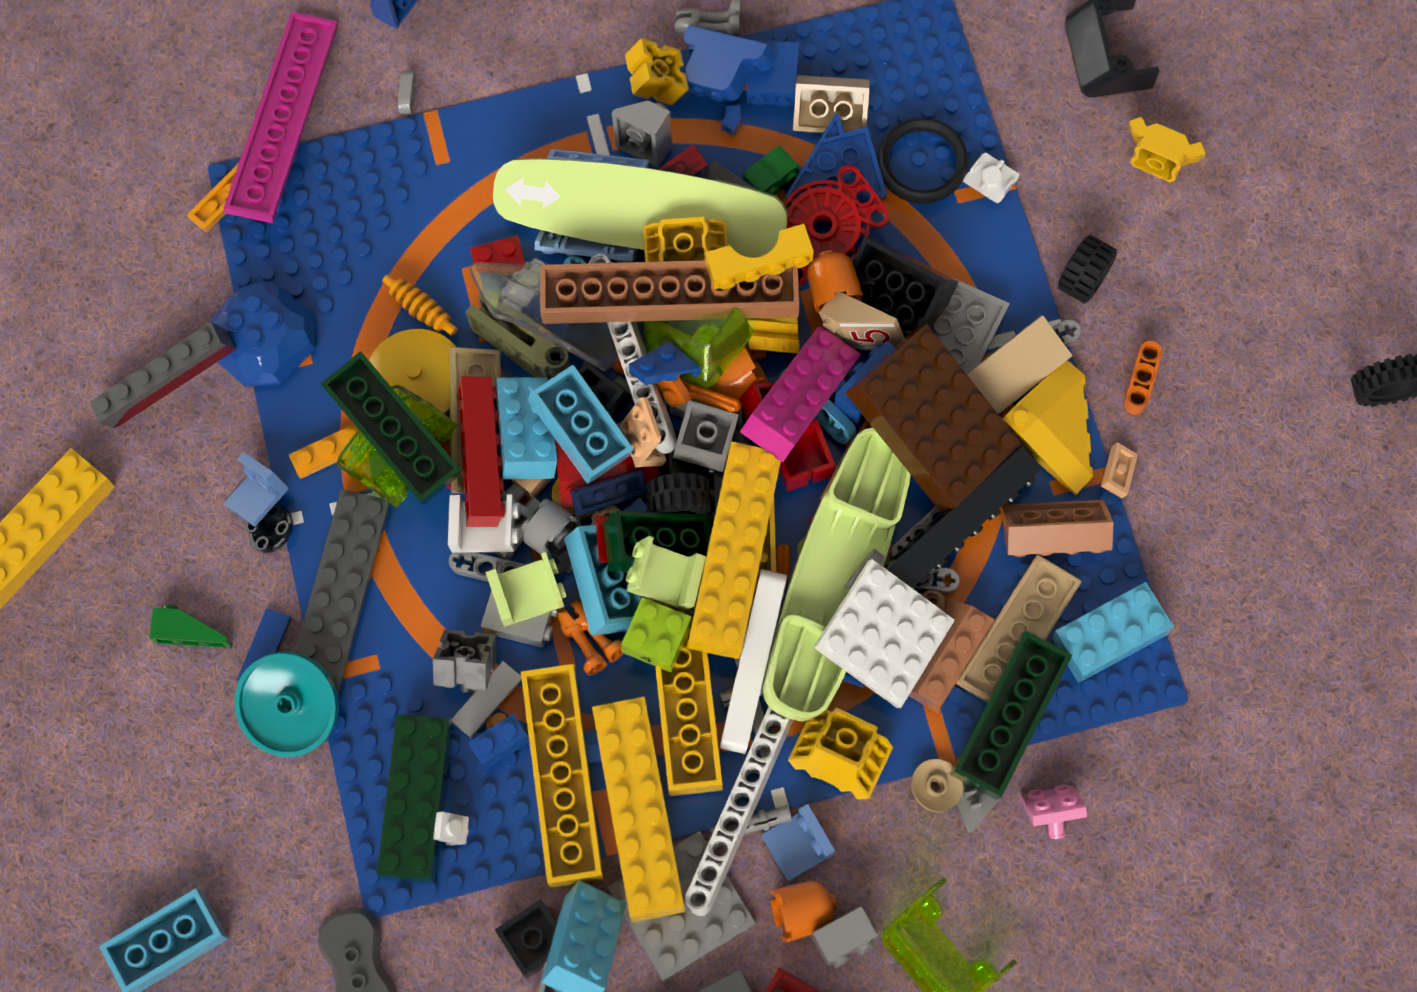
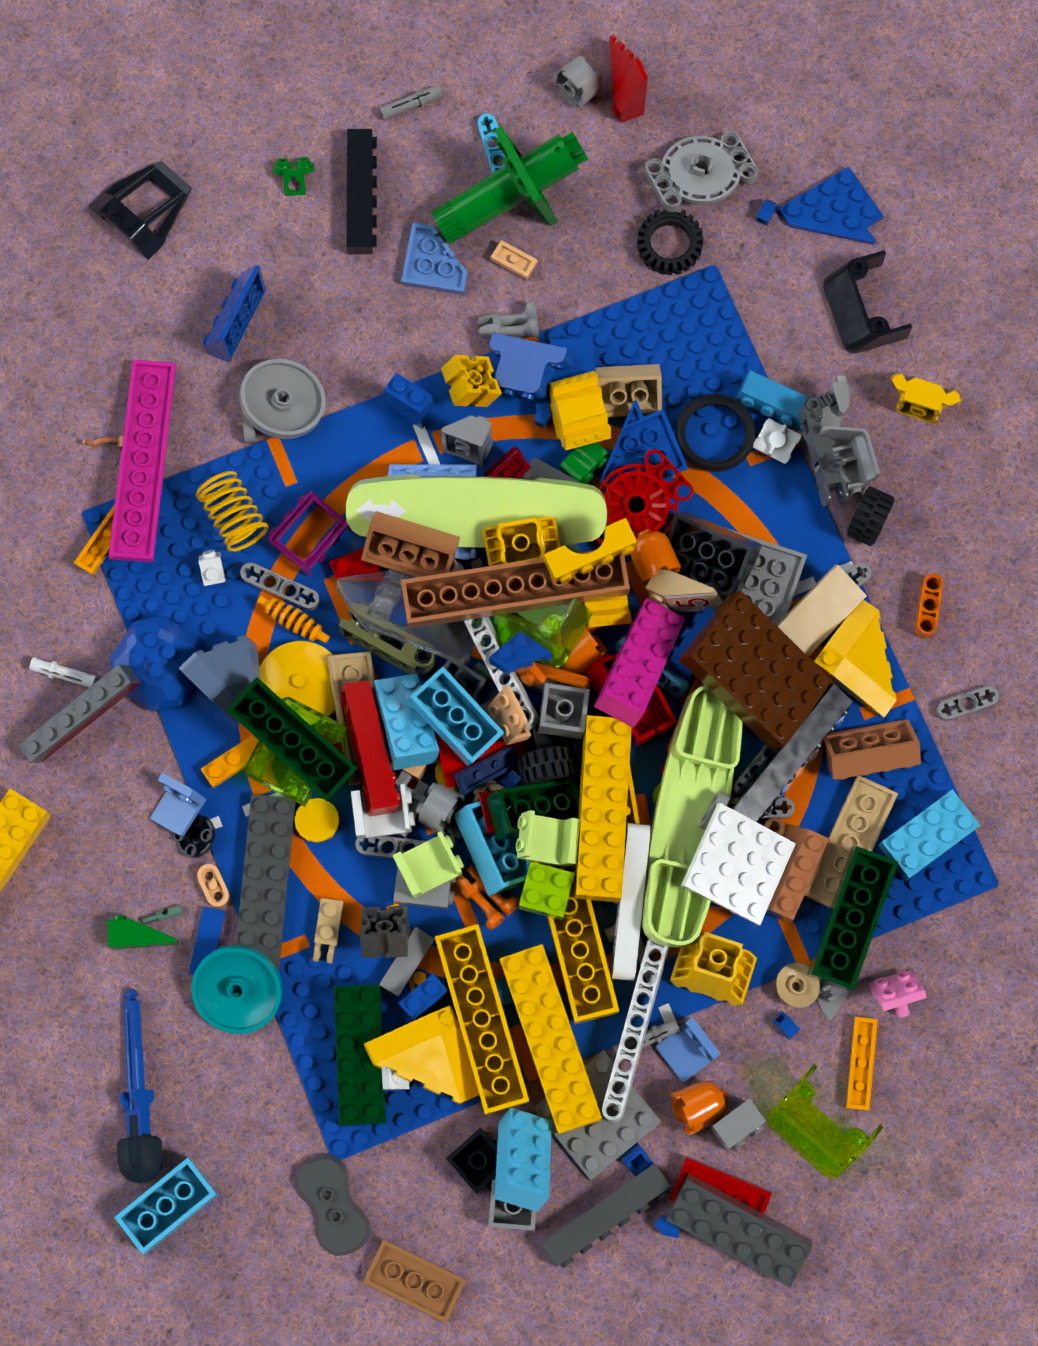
camera: 10 degrees left, 5 degrees up
light nougat plate [1101,442,1138,498] -> none
none -> white pin [29,657,97,688]
none -> nougat piece [83,435,123,450]
none -> piece [117,989,163,1184]
none -> sand green pin [142,905,183,925]
none -> sand blue brick [179,635,261,722]
none -> yellow piece [195,471,268,552]
none -> light nougat plate [197,864,230,908]
none -> white bracket [199,550,226,586]
none -> light grey dish [239,359,326,439]
none -> light grey beam [240,563,320,611]
none -> magenta window [268,491,352,577]
none -> yellow tile [295,798,340,843]
none -> tan hinge [313,898,344,964]
none -> nougat slope [361,511,460,577]
none -> yellow slope [364,1006,479,1104]
none -> blue brick [384,373,434,429]
none -> yellow slope [549,371,611,451]
none -> blue slope [620,1143,653,1177]
none -> dark azure brick [736,370,810,433]
none -> blue piece [772,1011,800,1040]
none -> piece [799,375,880,507]
none -> light orange plate [845,1017,878,1111]
none -> light grey beam [936,686,999,721]

